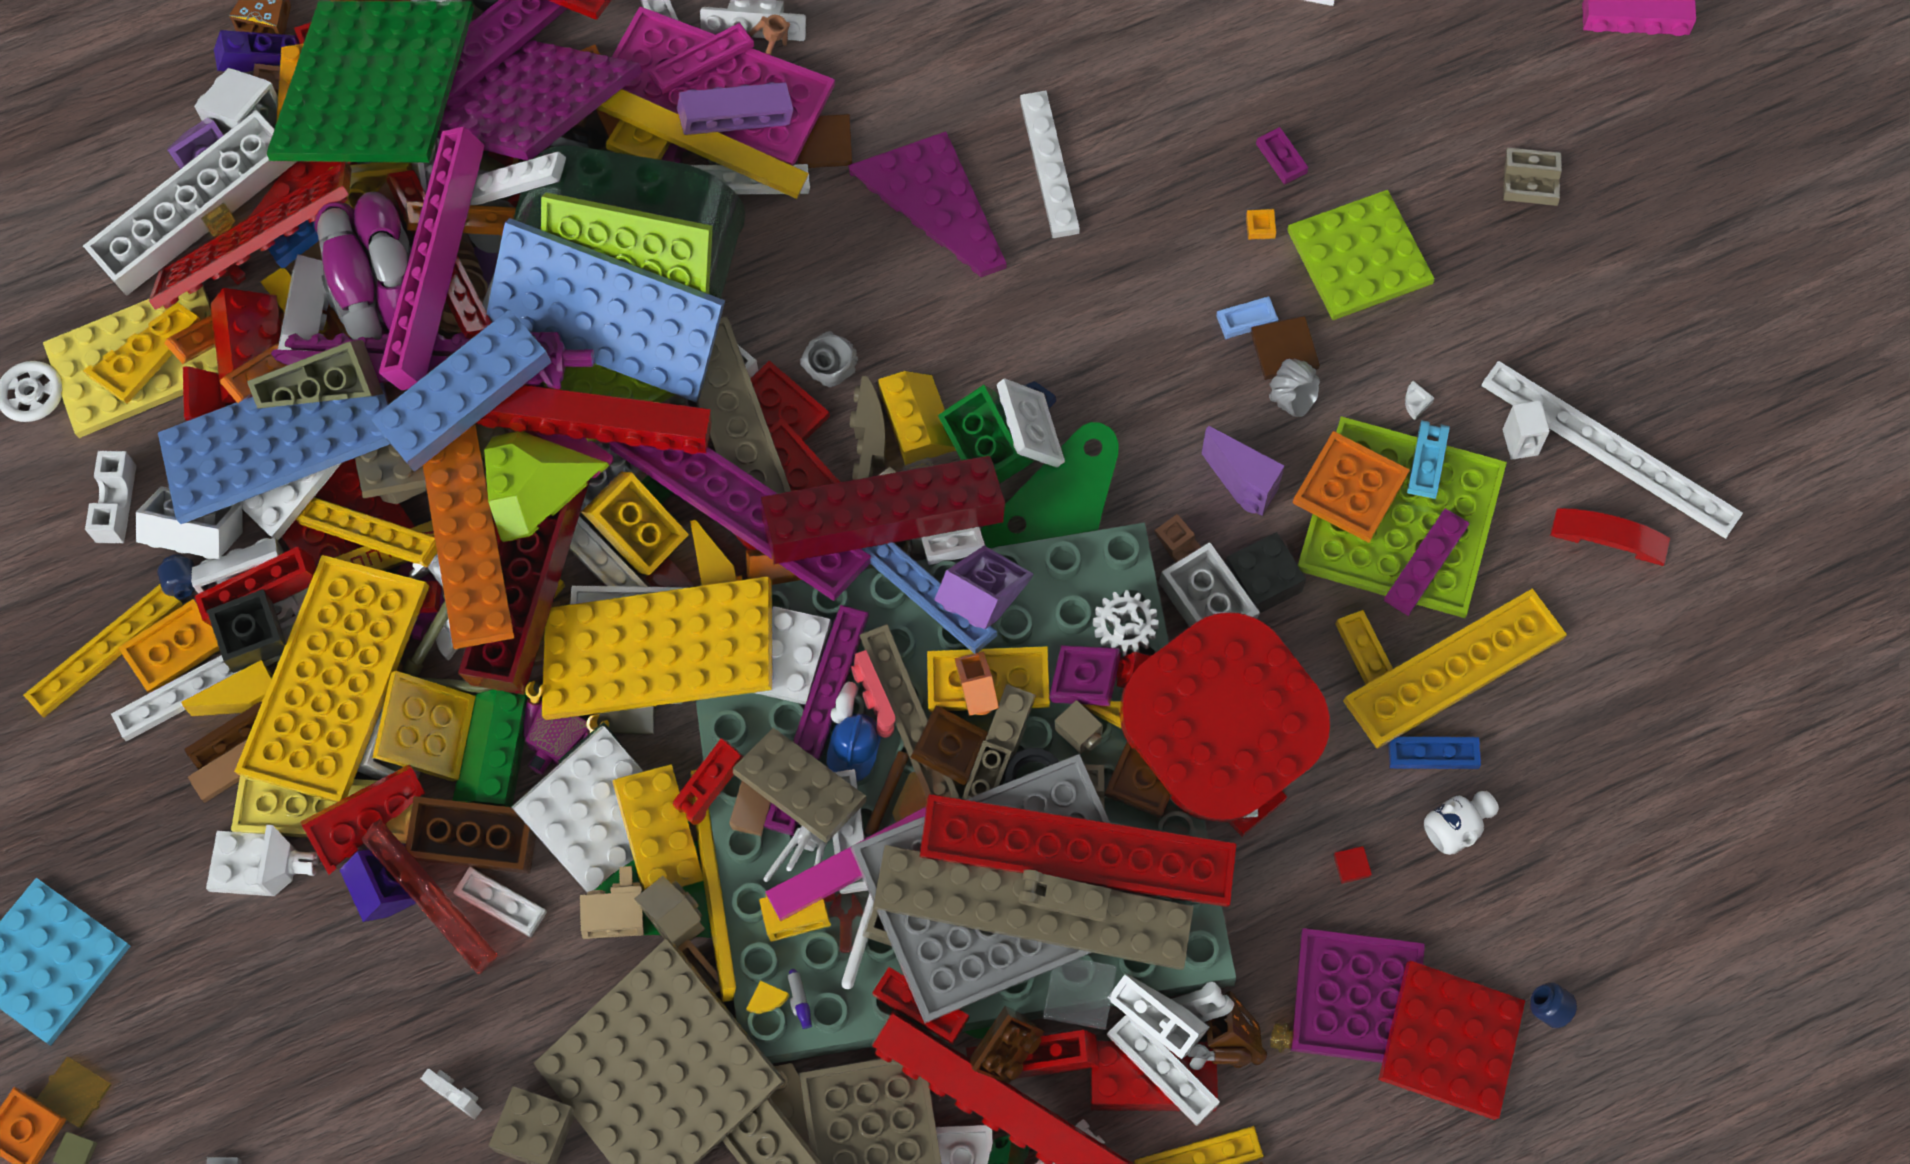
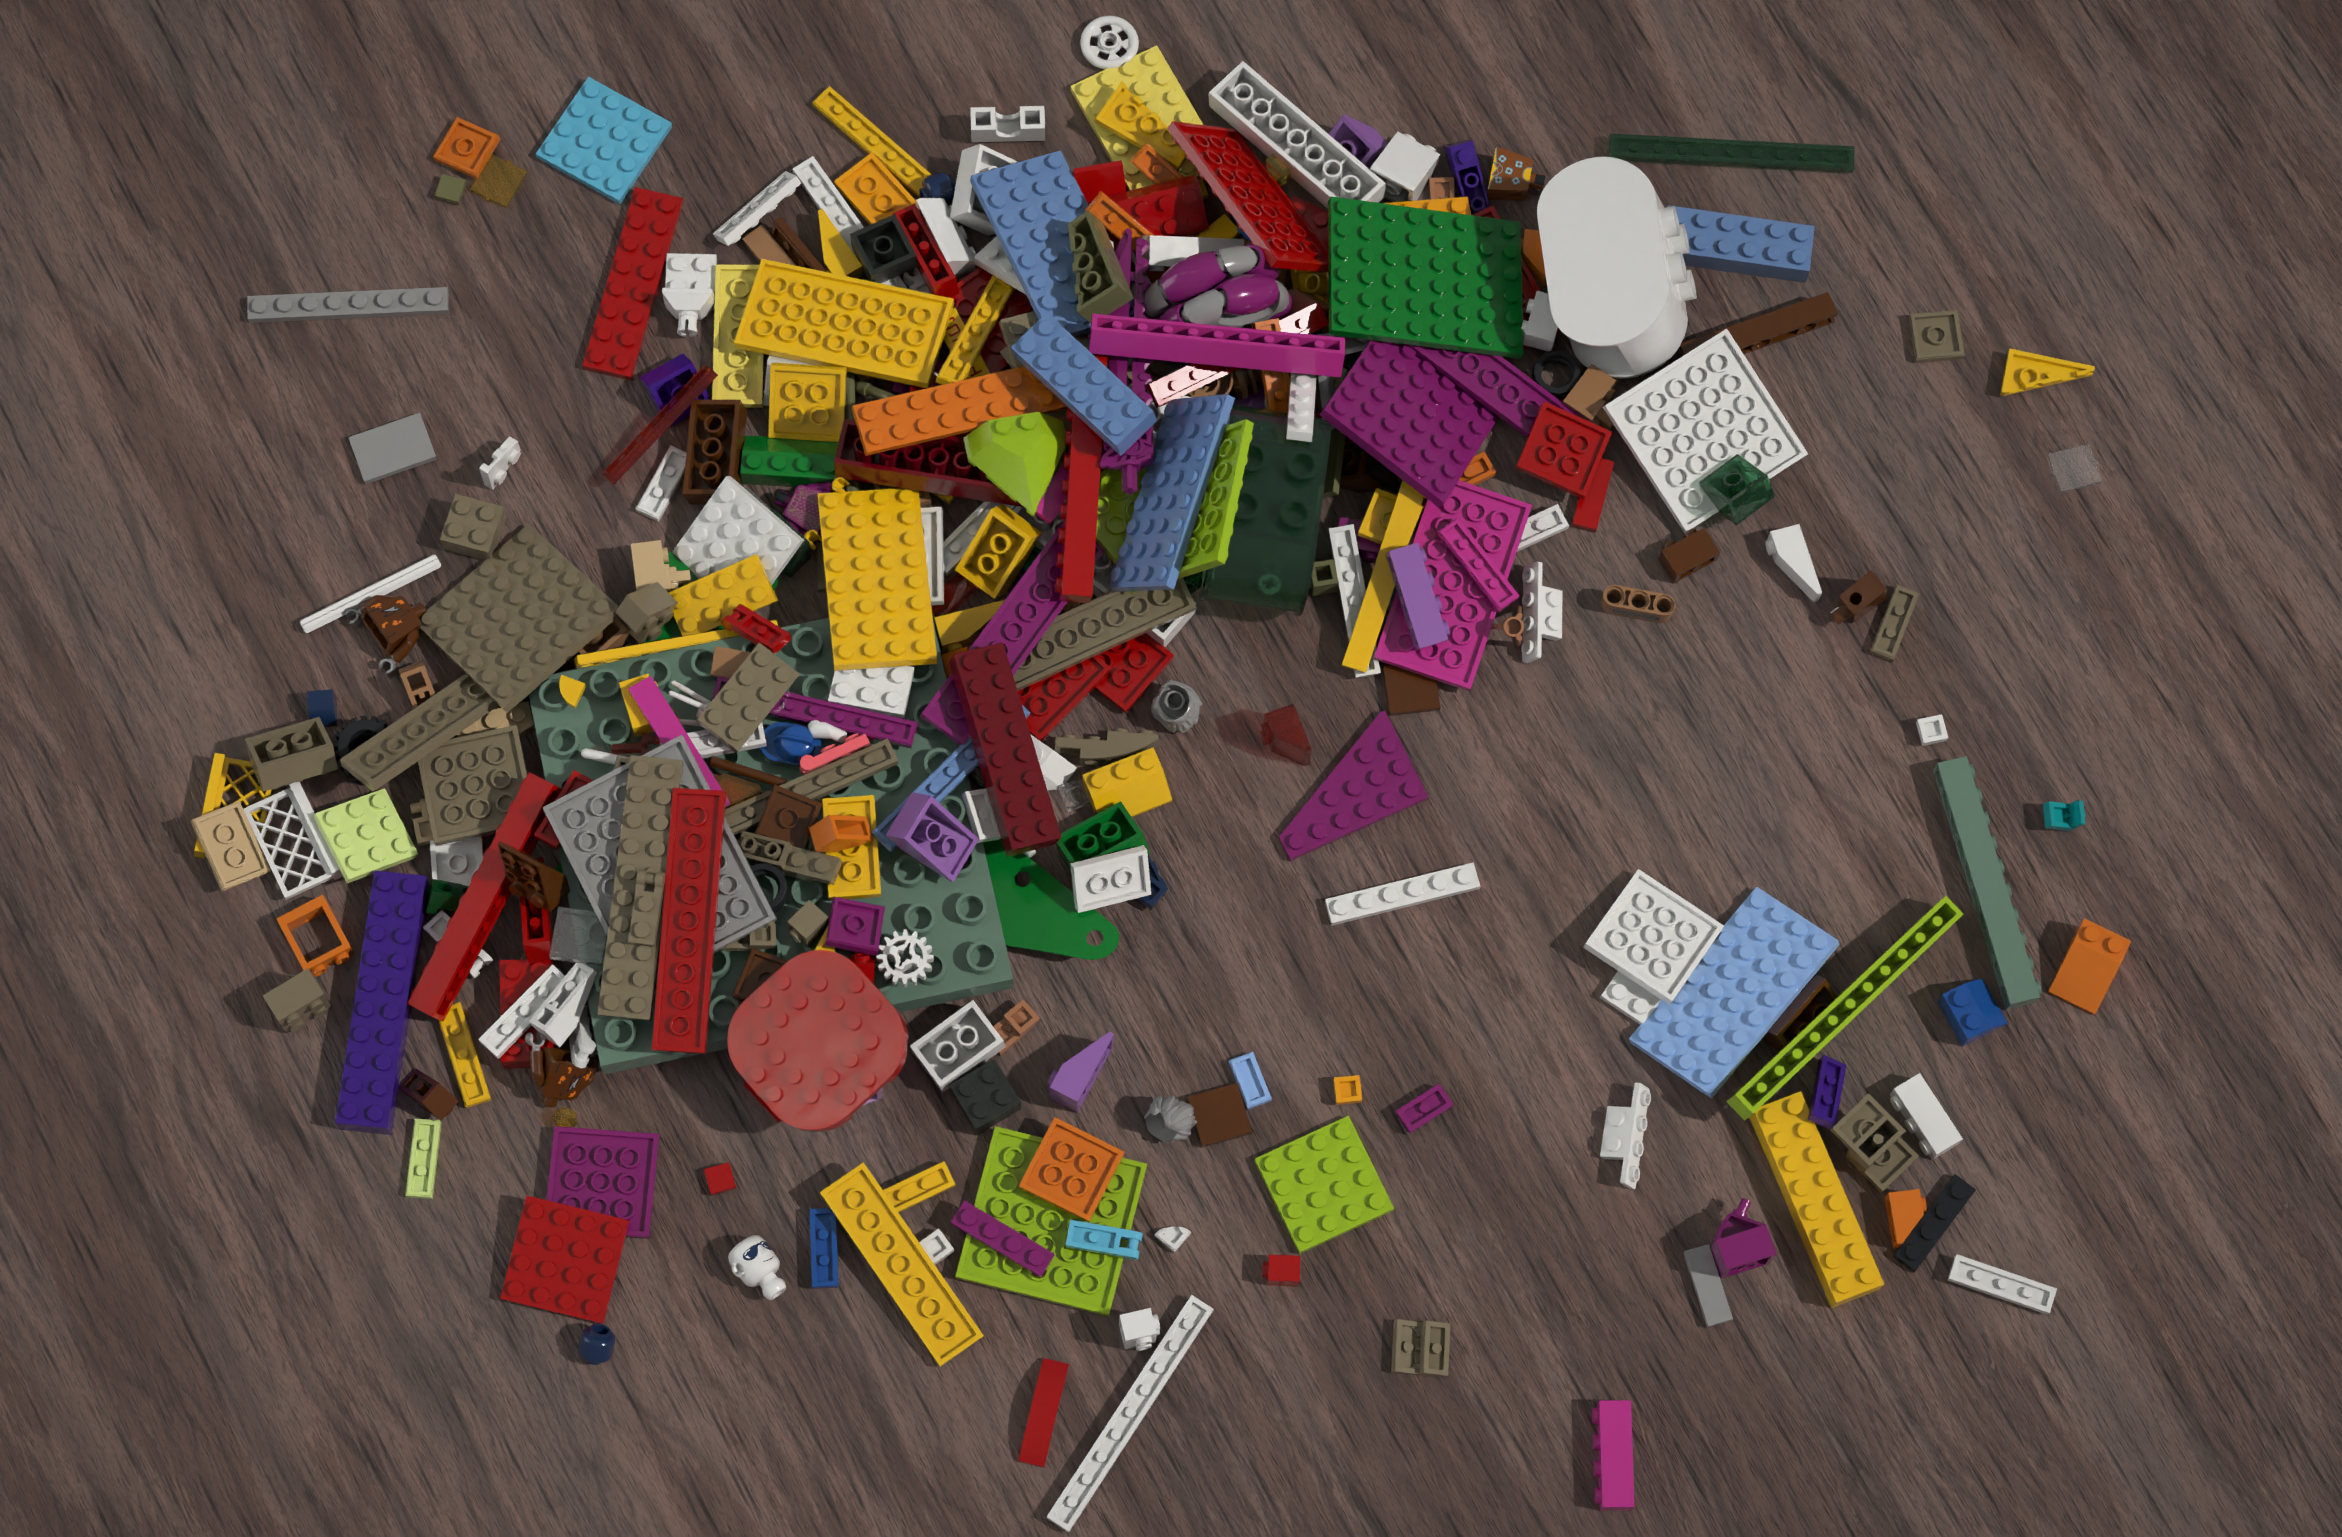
camera: 80 degrees right, 5 degrees up
red wing [300,764,425,875] -> none
piece [788,969,812,1029] -> none
none -> red plate [582,187,683,380]
none -> white plate [713,171,801,246]
none -> white plate [919,1228,954,1265]
none -> clear red slope [1260,704,1312,766]
none -> red brick [1262,1254,1300,1287]

